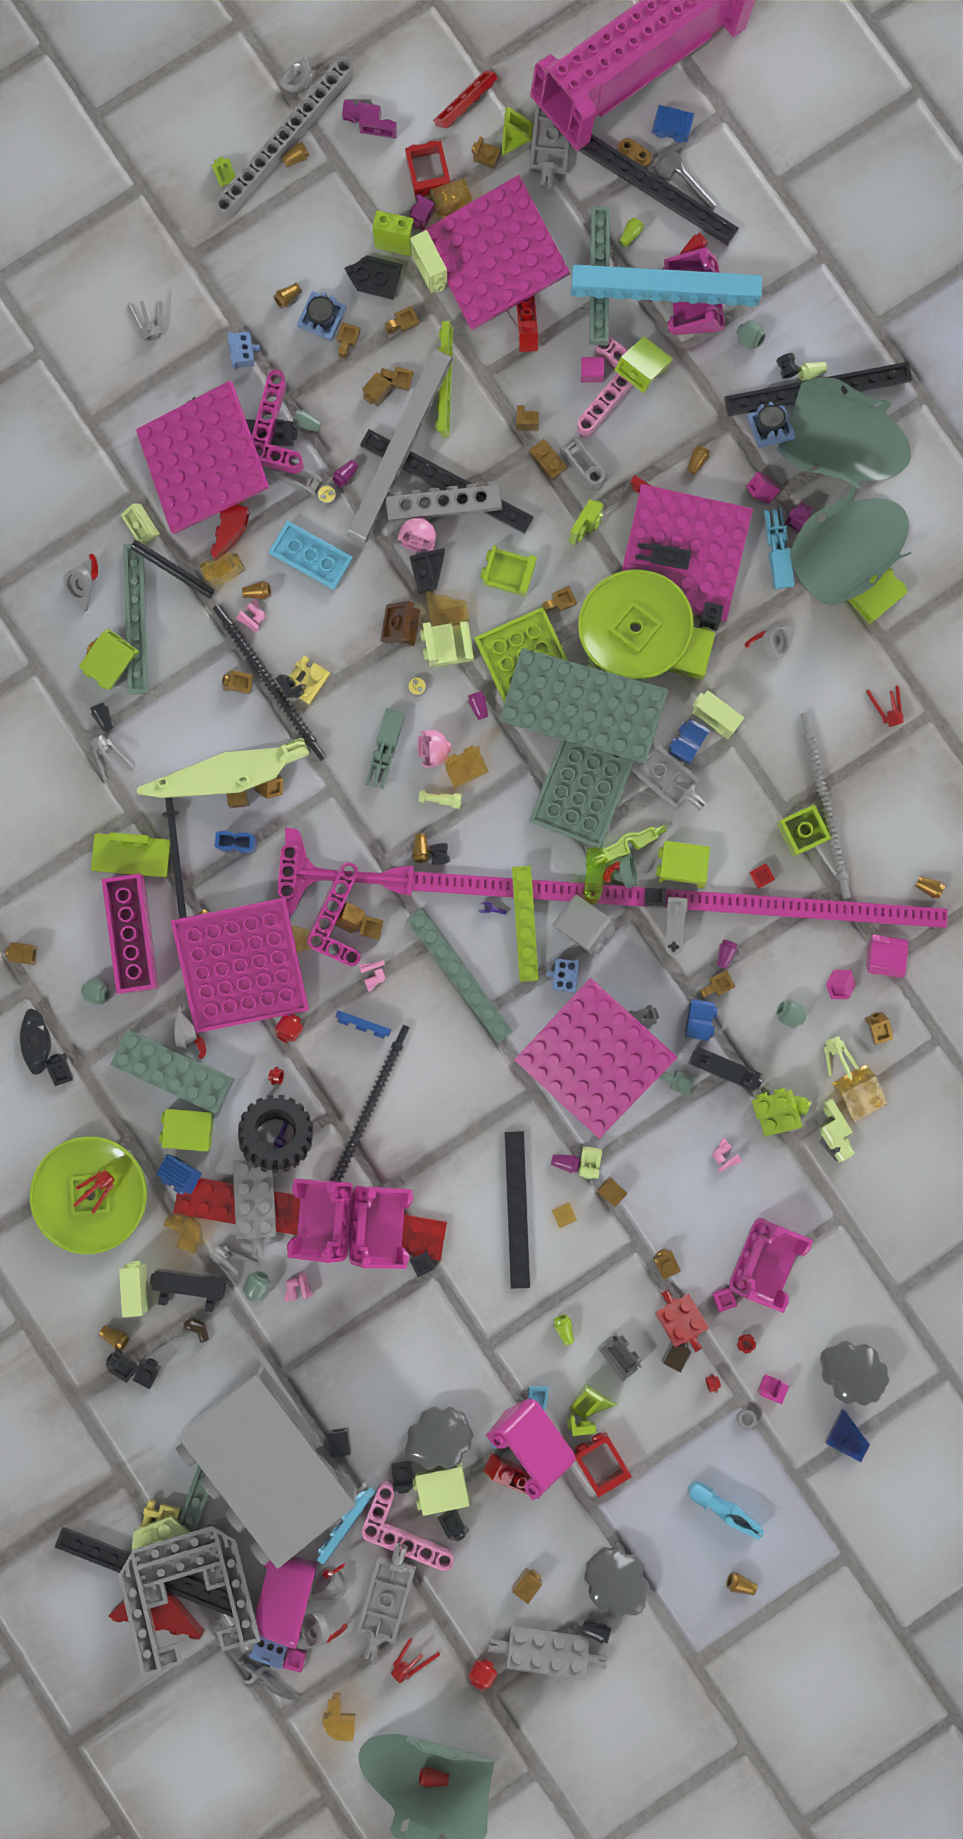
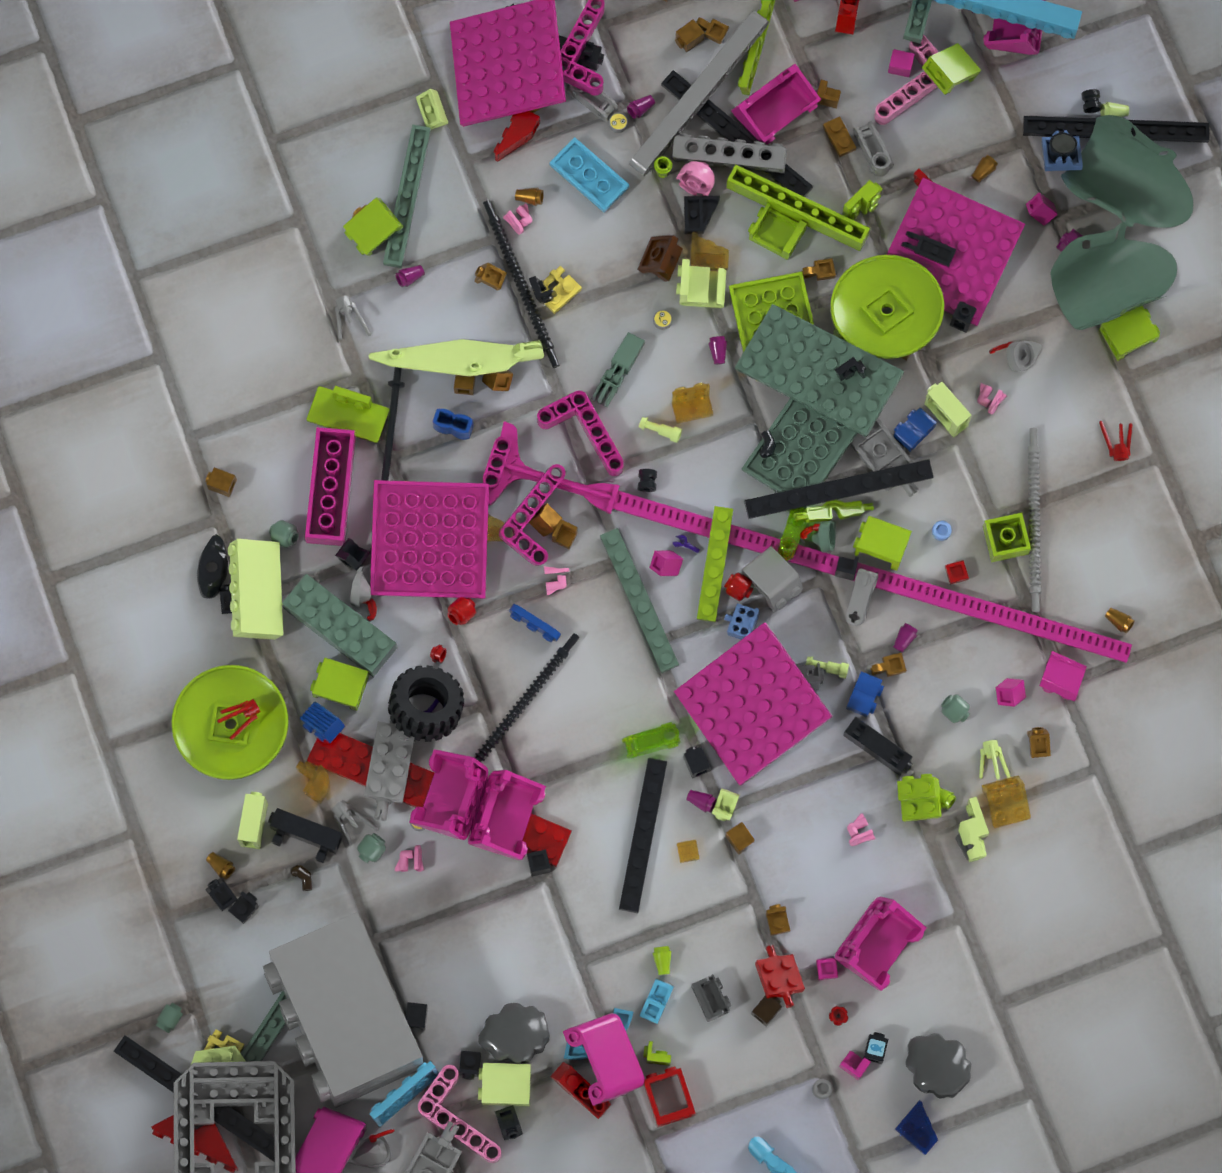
camera: 10 degrees right, 10 degrees down
light grey piece [63,554,98,611] -> none
black cone [90,702,114,732] -> none
black axle [131,540,215,598] -> none
clear yellow brick [199,553,246,585] -> none
sand green cone [293,409,321,432] -> none
pearl gold cone [411,833,430,863] -> none
bright pink cylinder [417,730,451,768] -> none
lime slope [569,1383,618,1420] -> none
sand green plate [659,1071,696,1096] -> none
lime panel [668,627,715,680] -> none
red plate [705,1374,721,1393] -> none
sand green head [736,320,766,349] -> none
medium azure arm [764,508,794,590] -> none
none -> sand green brick [156,1003,183,1033]
none -> yellowish green brick [228,539,283,640]
none -> black panel [335,538,370,571]
none -> magenta cone [395,265,425,287]
none -> dark pink beam [537,390,624,476]
none -> clear neon green piece [622,722,681,759]
none -> medium azure slope [640,978,674,1024]
none -> dark pink panel [649,550,683,576]
none -> lime cone [654,156,672,178]
none -> black brick [683,746,711,779]
none -> red head [724,572,753,601]
none -> lime brick [726,164,870,251]
none -> dark pink windscreen [731,64,821,145]
none -> black plate [744,459,934,519]
none -> black arm [759,430,776,459]
none -> yellowish green piece [806,656,849,679]
none -> black bracket [835,357,866,381]
none -> brick [863,1032,889,1064]
none -> light blue tile [932,521,952,541]
none -> bright pink piece [977,383,1007,415]

